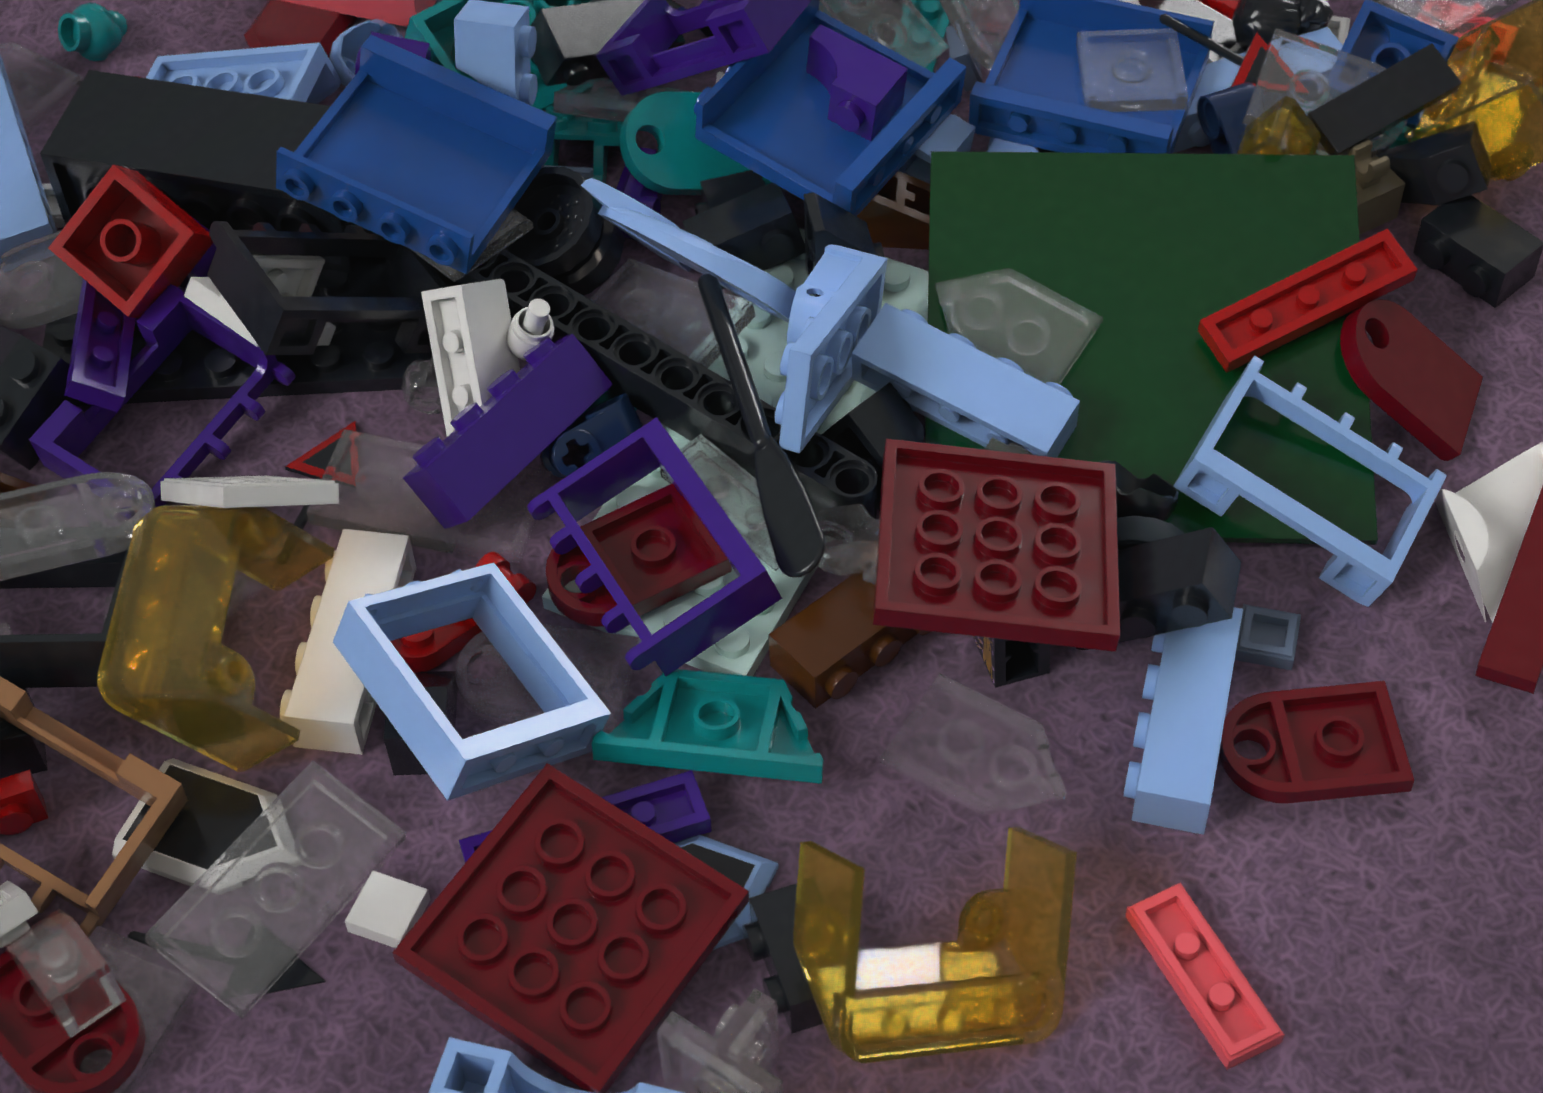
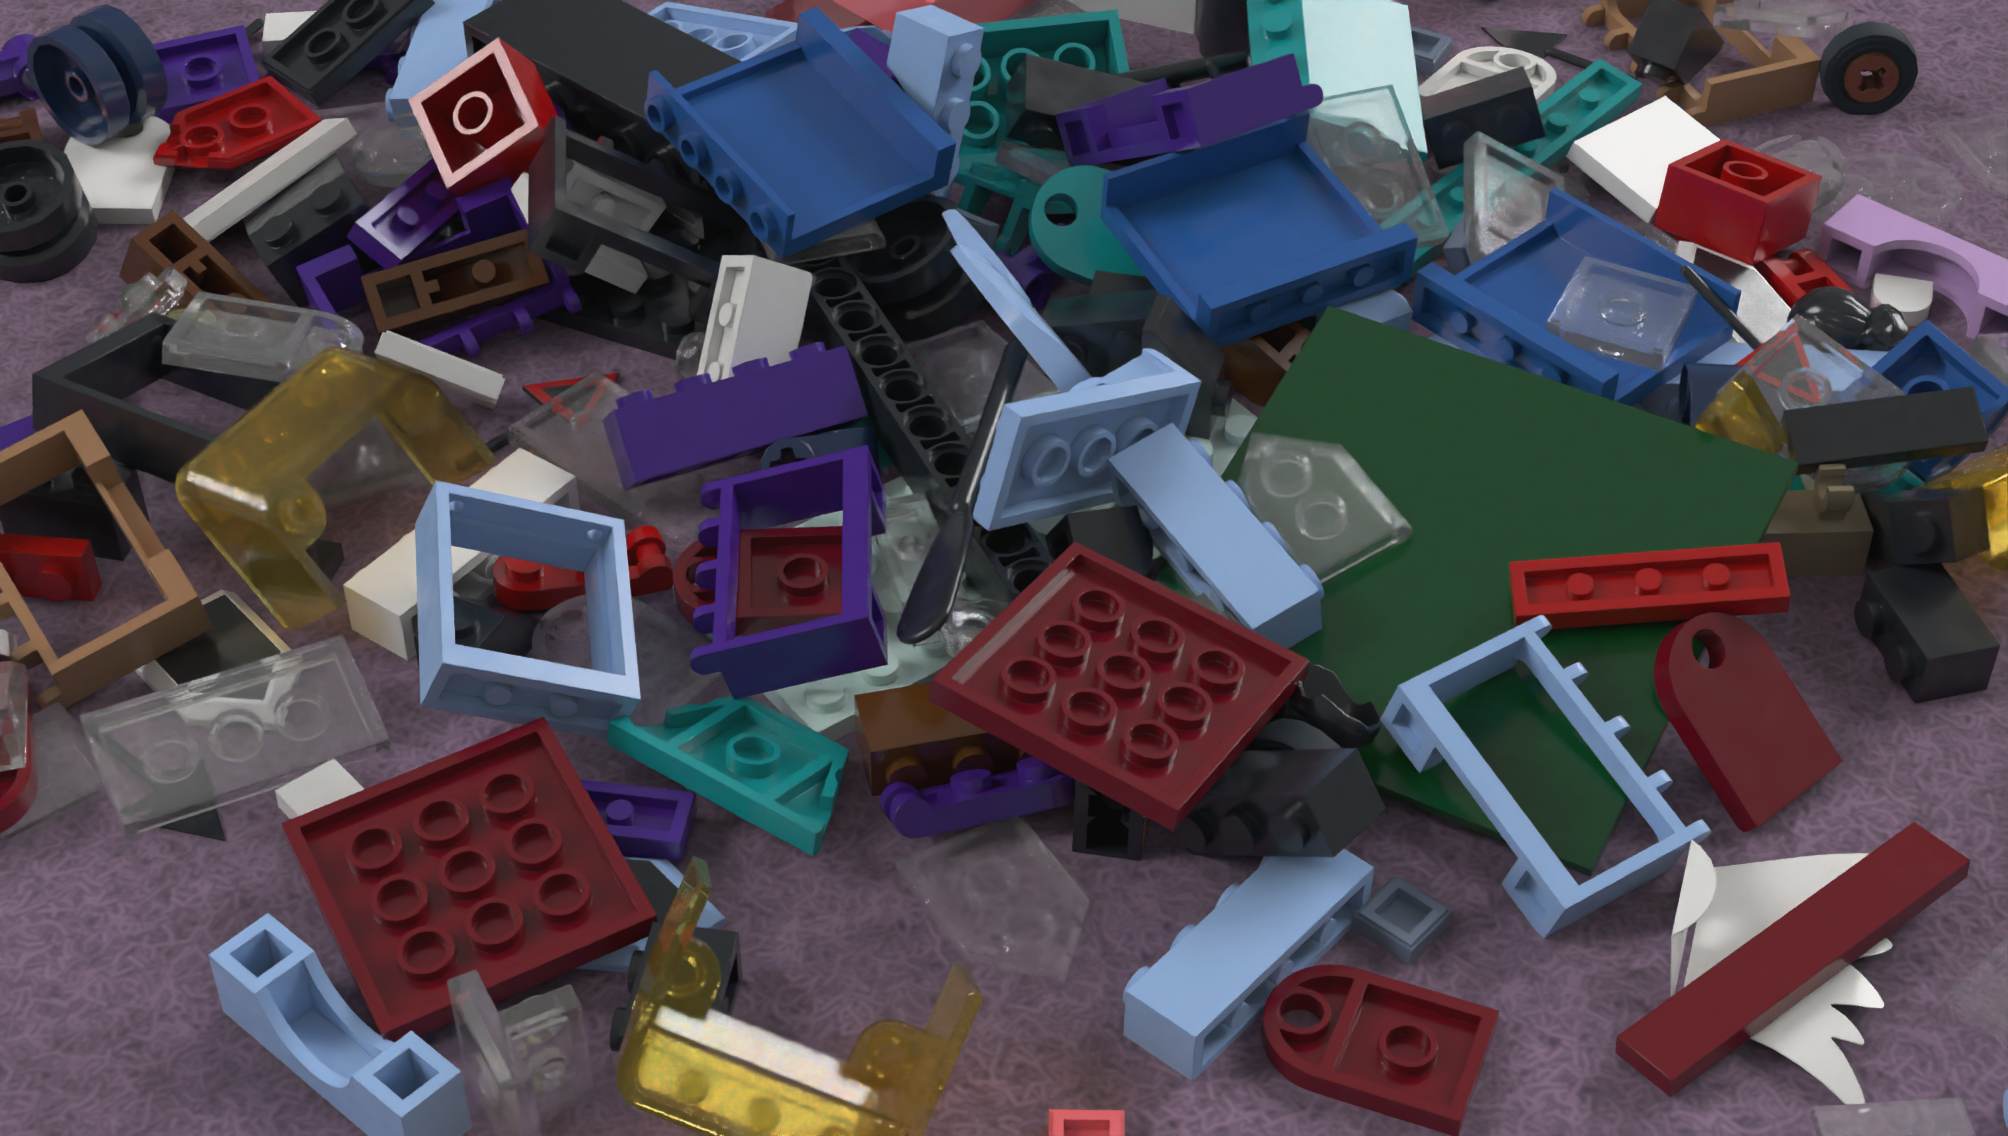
camera: 25 degrees right, 10 degrees down
white cylinder [507,299,554,361] -> none
dark purple arch [806,24,908,141] -> none
none -> reddish brown slope [361,228,550,340]
none -> dark purple plate [880,756,1075,838]

